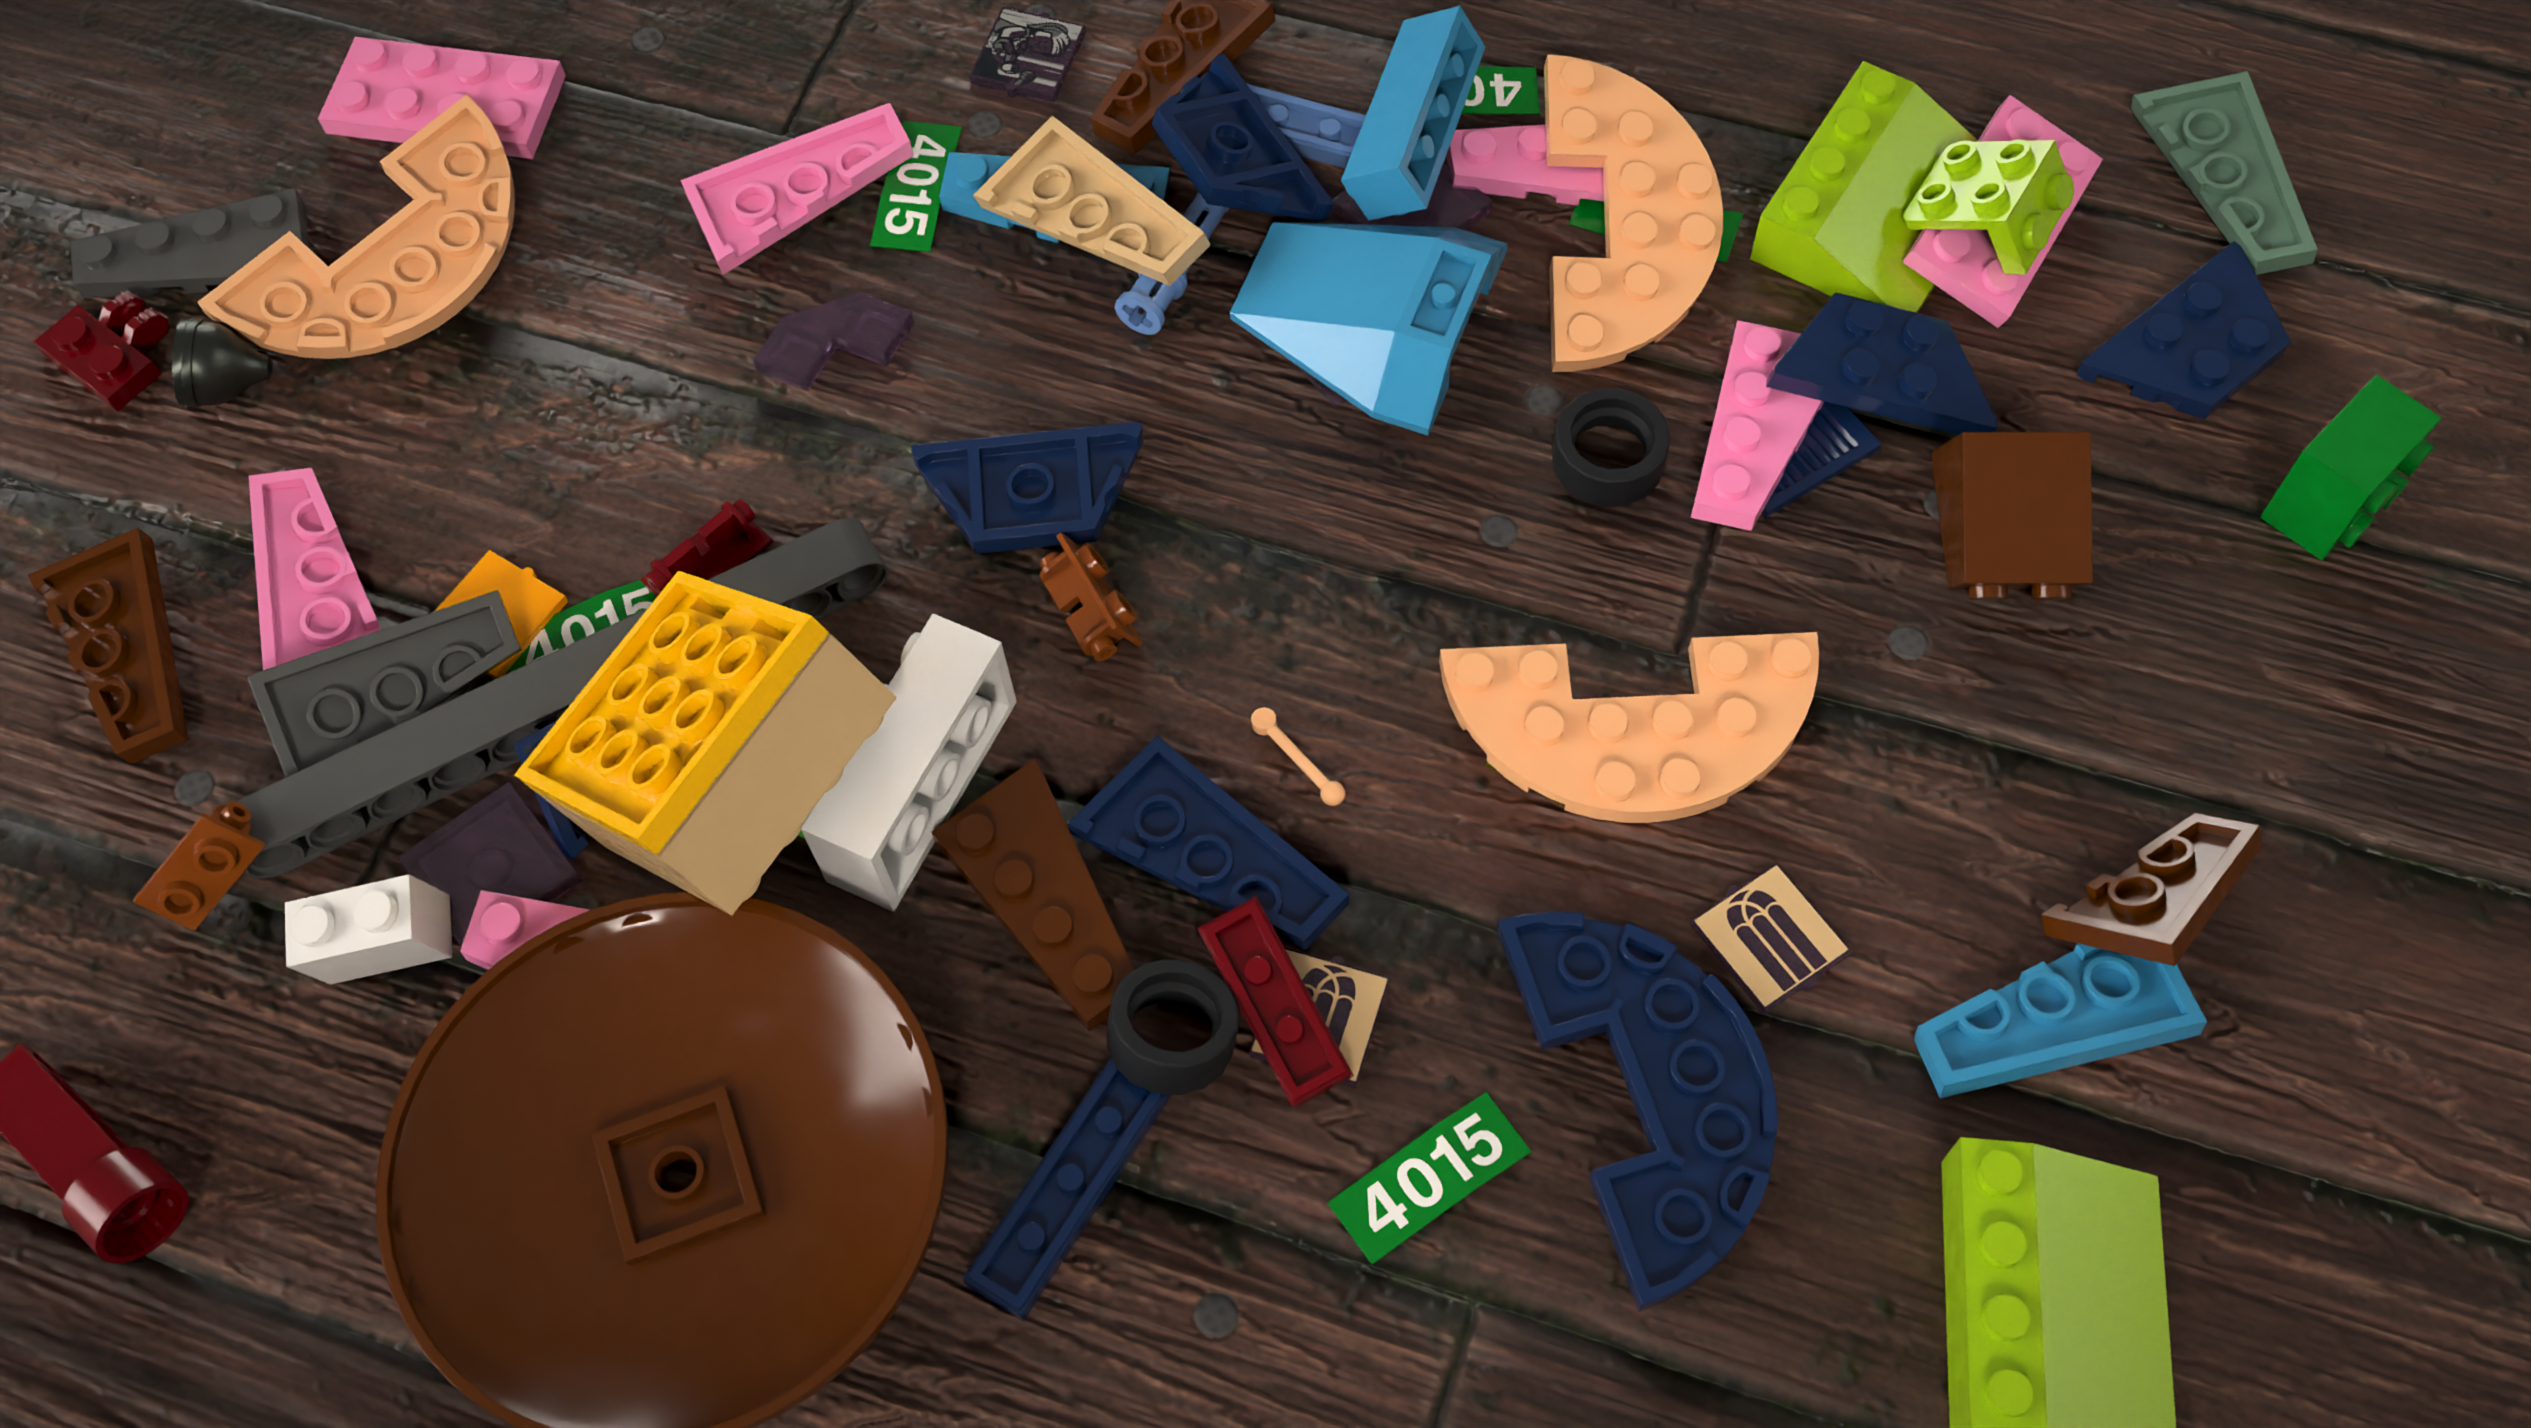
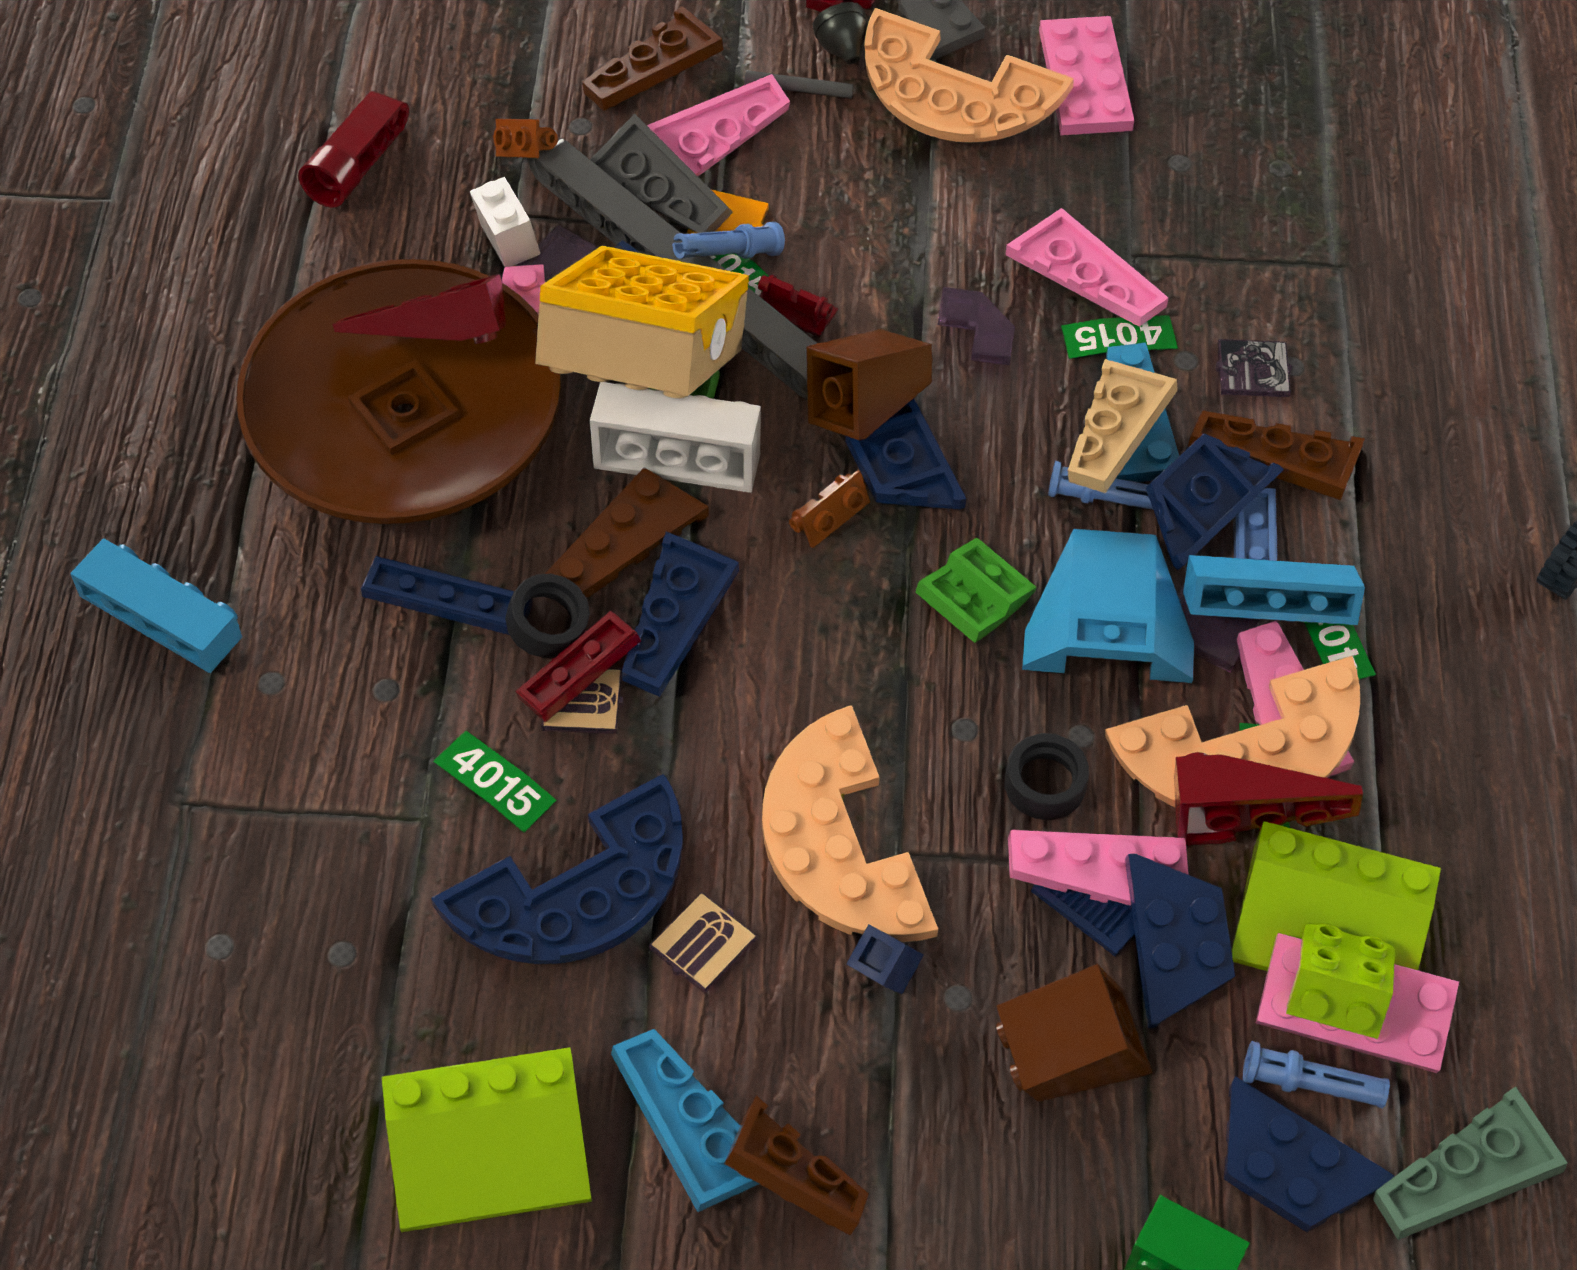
camera: 70 degrees right, 5 degrees down
light nougat hinge [1251,707,1346,806] -> none
none -> dark red wedge [332,274,506,344]
none -> medium blue pin [672,222,785,259]
none -> dark grey bar [744,70,854,99]
none -> reddish brown slope [806,329,933,440]
none -> dark blue brick [846,924,924,995]
none -> bright green slope [915,538,1037,643]
none -> dark red wedge [1174,752,1363,846]
none -> medium blue pin [1243,1041,1390,1108]

